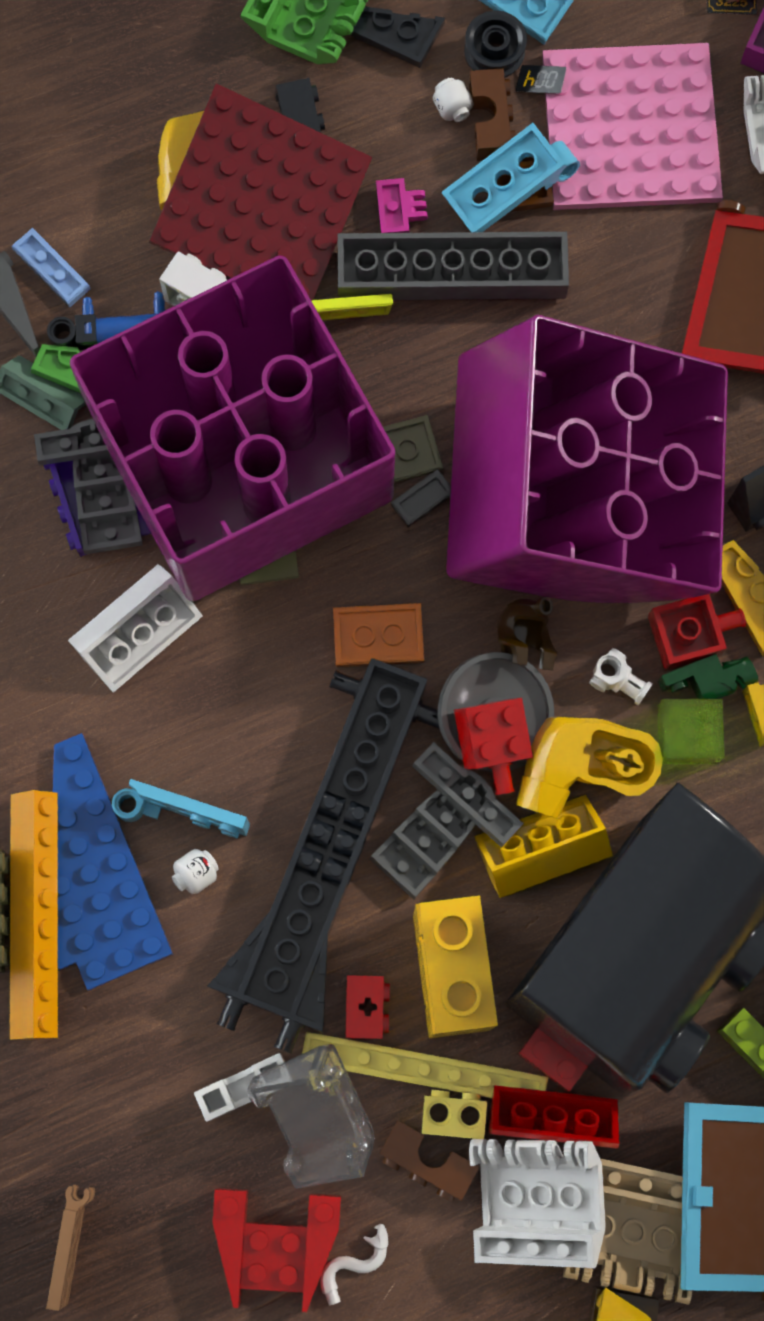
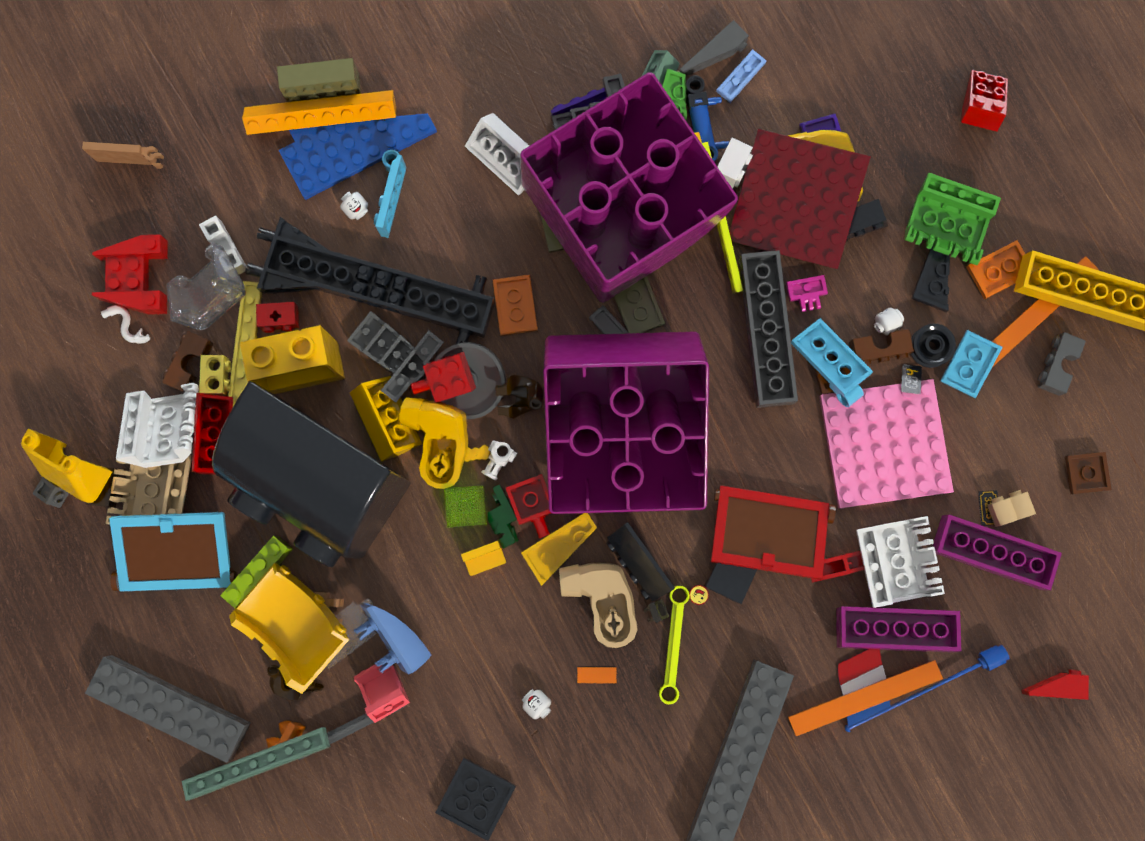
camera: 85 degrees right, 5 degrees up
none -> yellow piece [464,444,490,462]
none -> dark purple tile [799,114,841,133]

